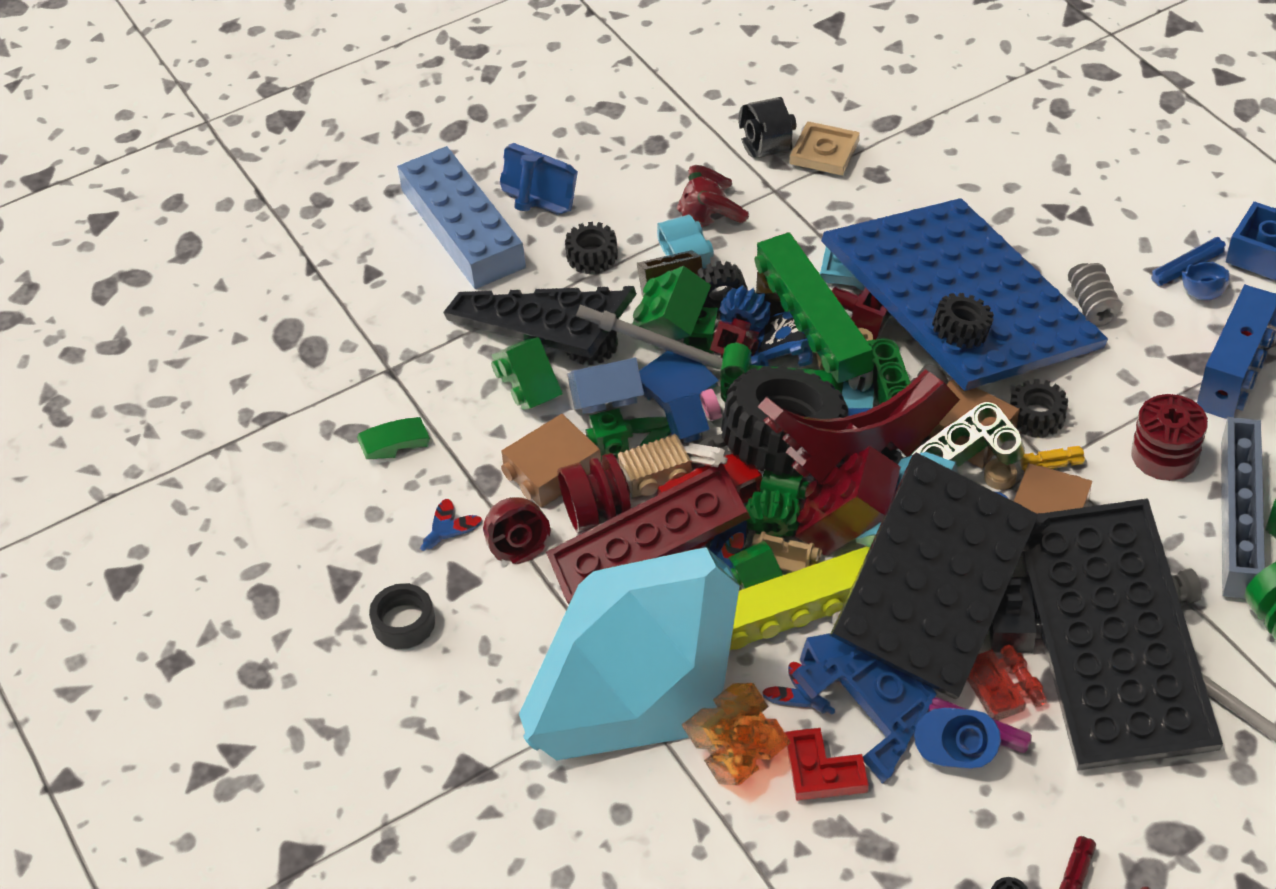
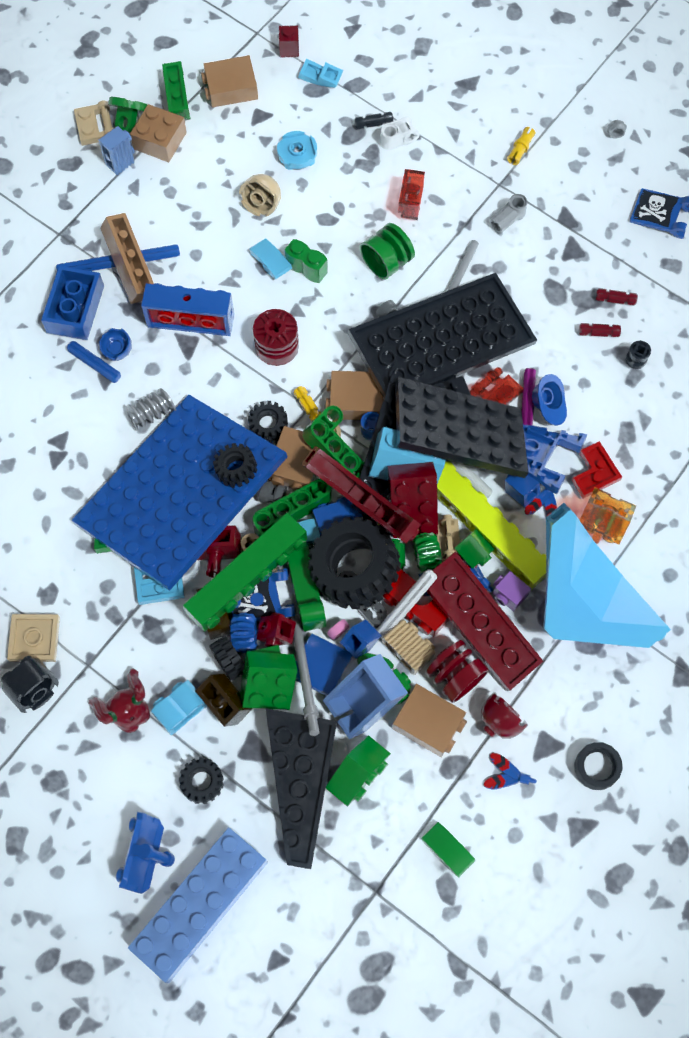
camera: 115 degrees left, 20 degrees up
sand blue brick [1221,417,1265,598] -> none

